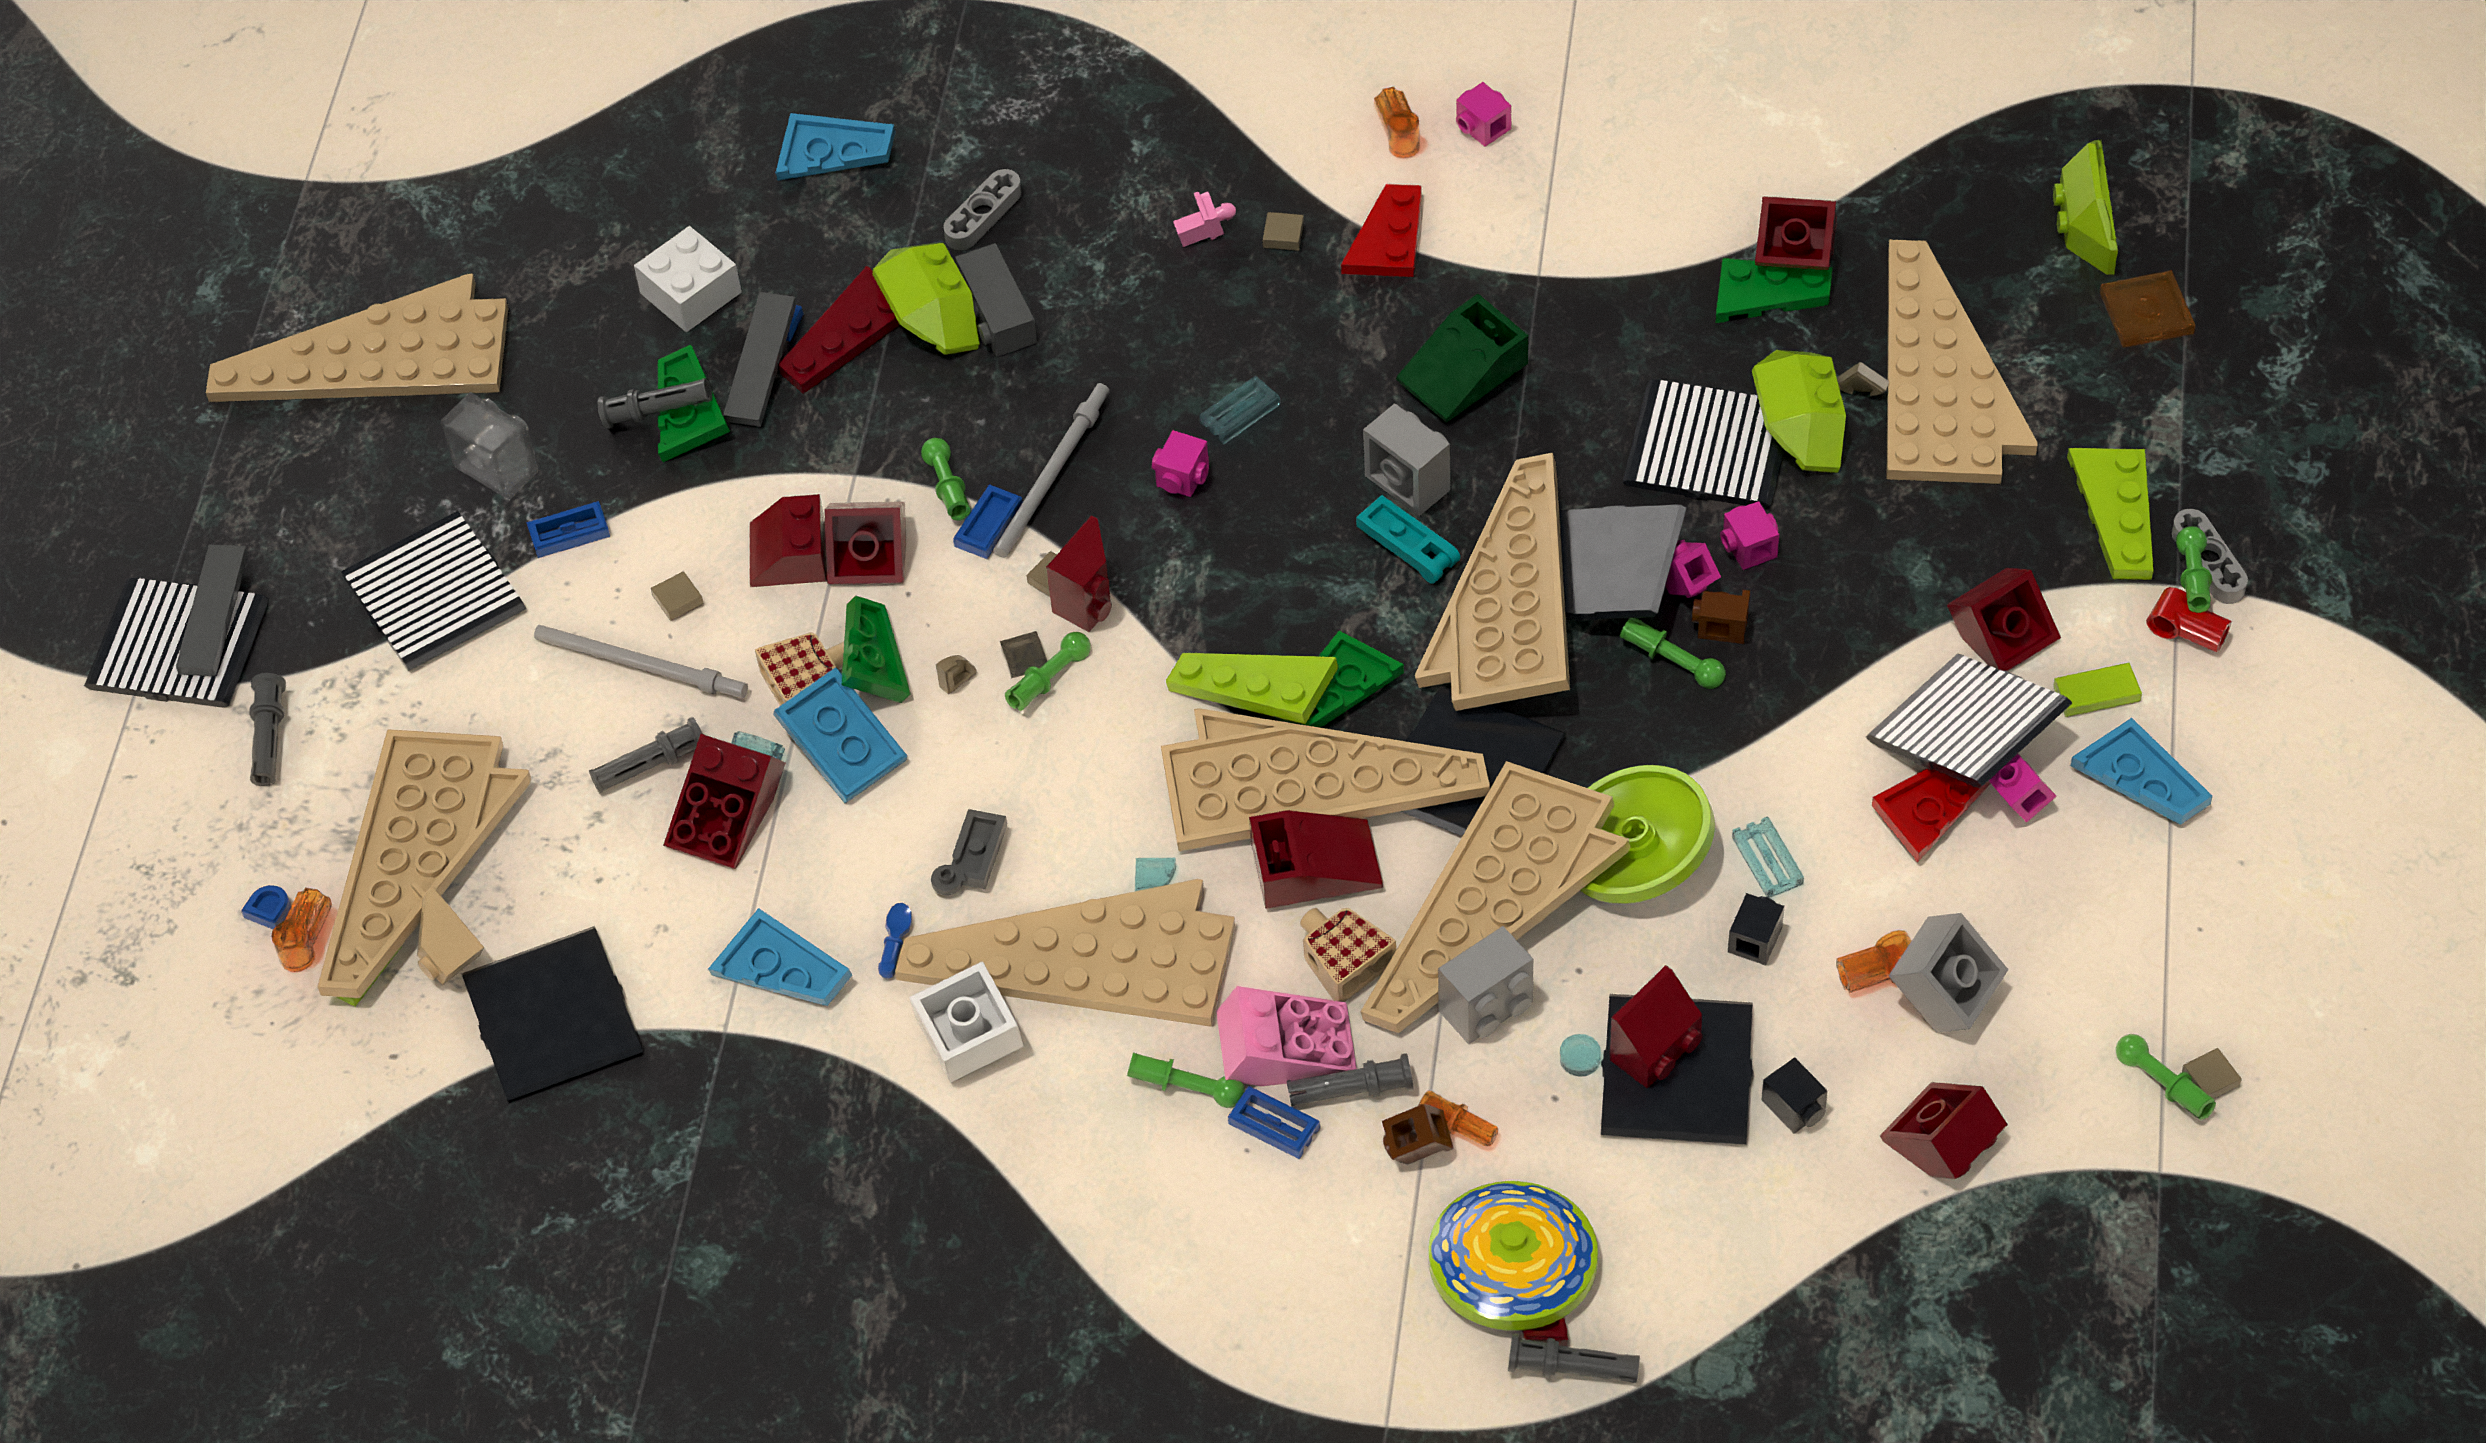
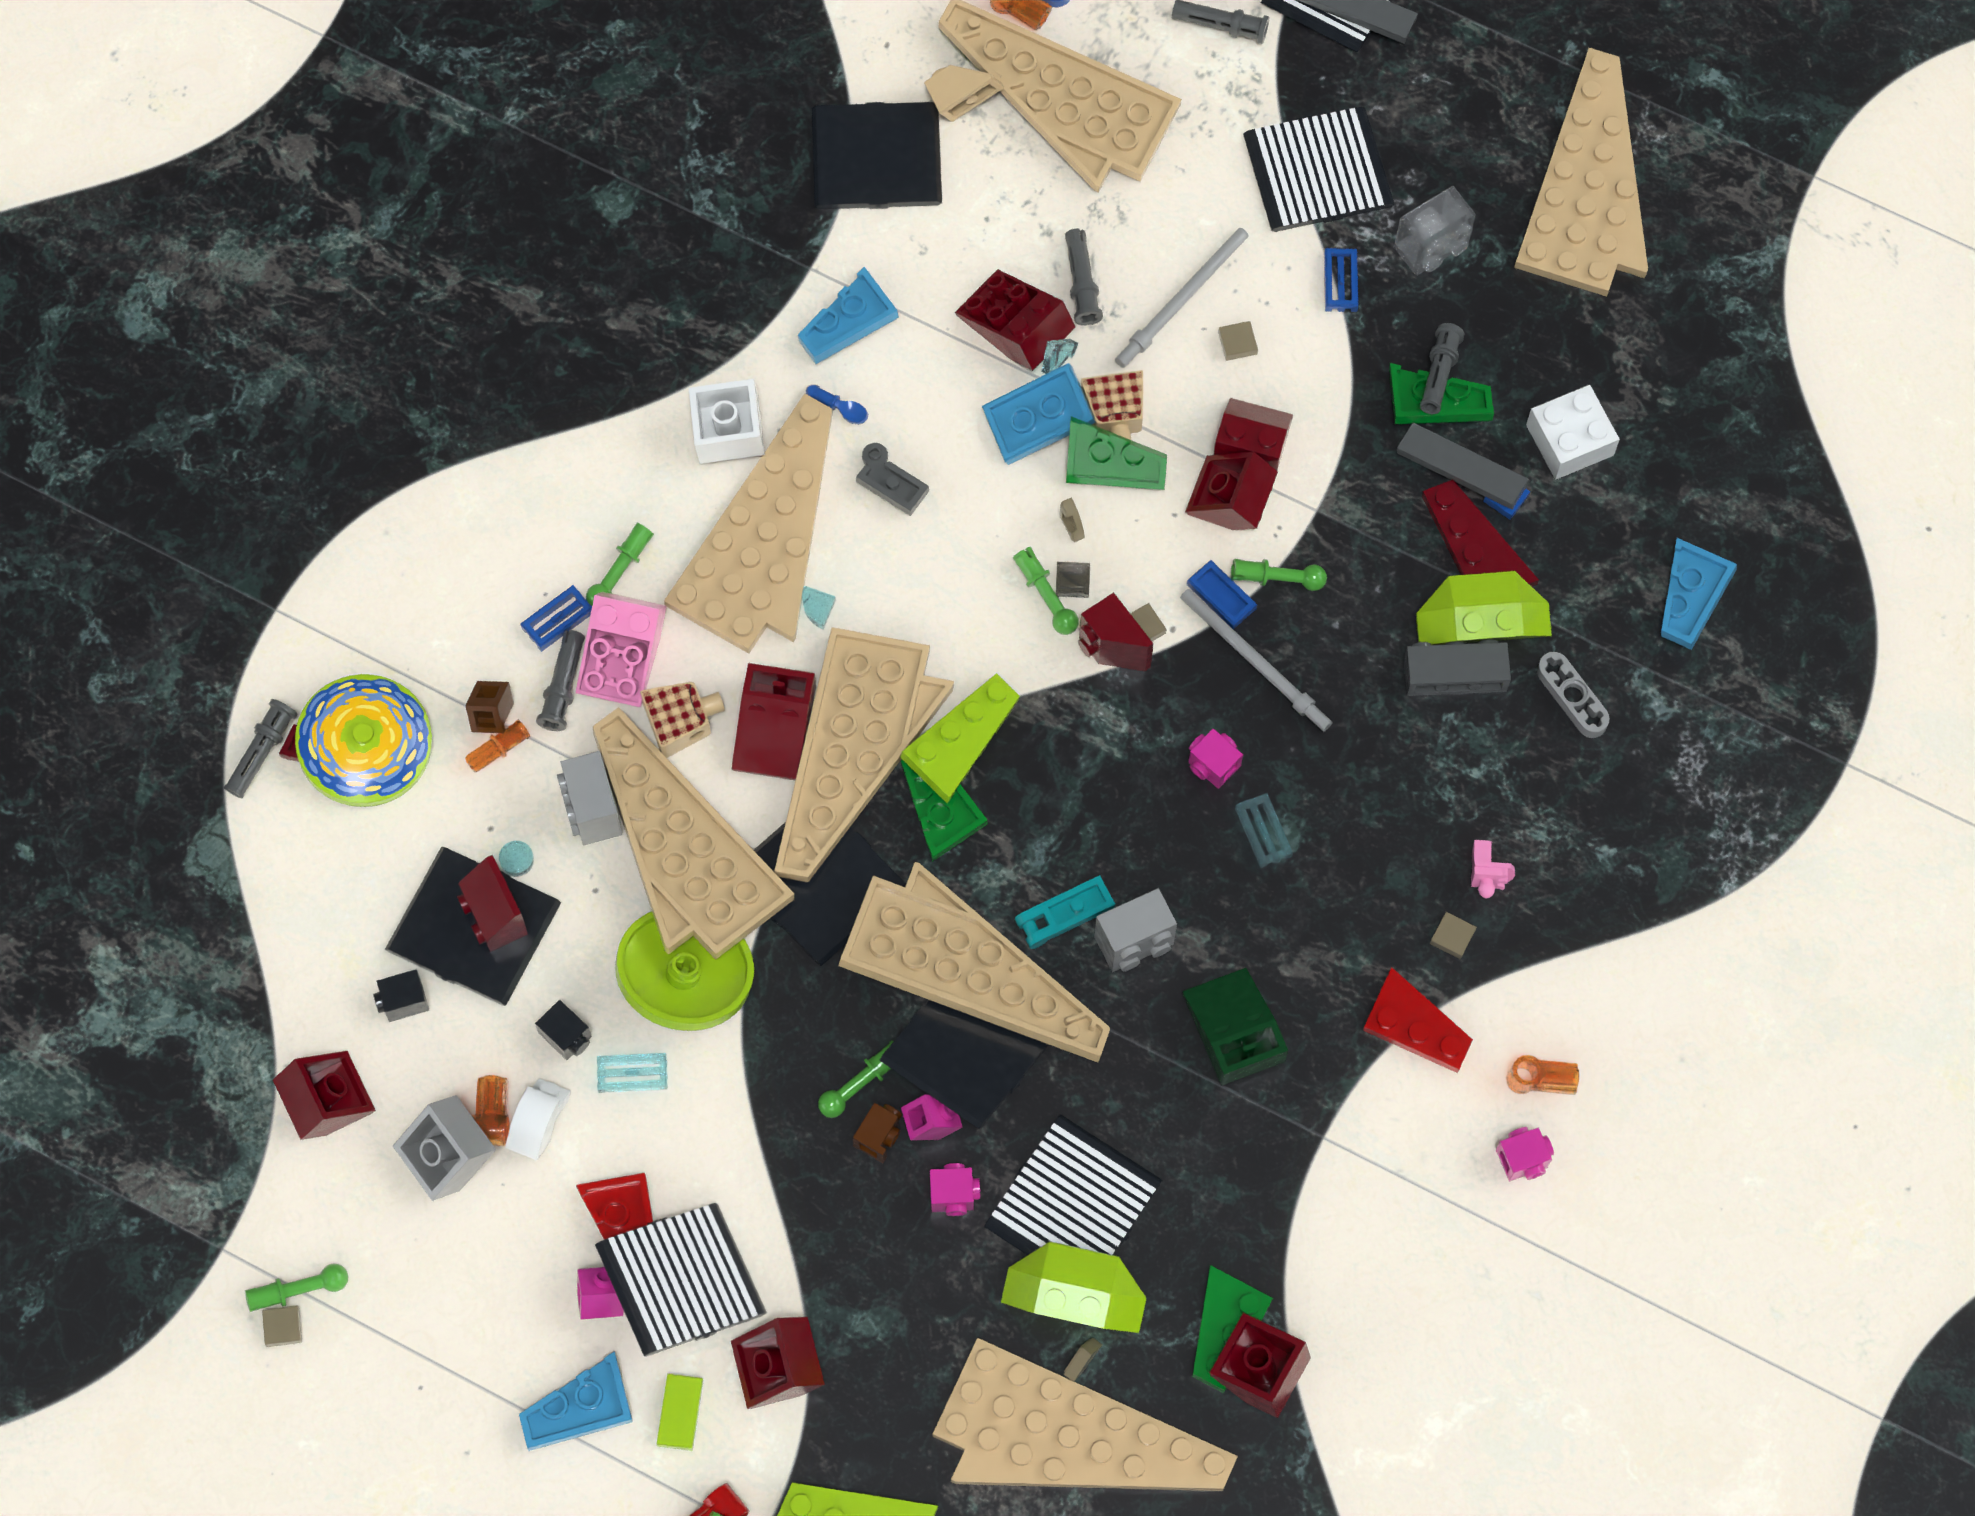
camera: 105 degrees right, 15 degrees up
none -> white brick [505,1078,571,1160]

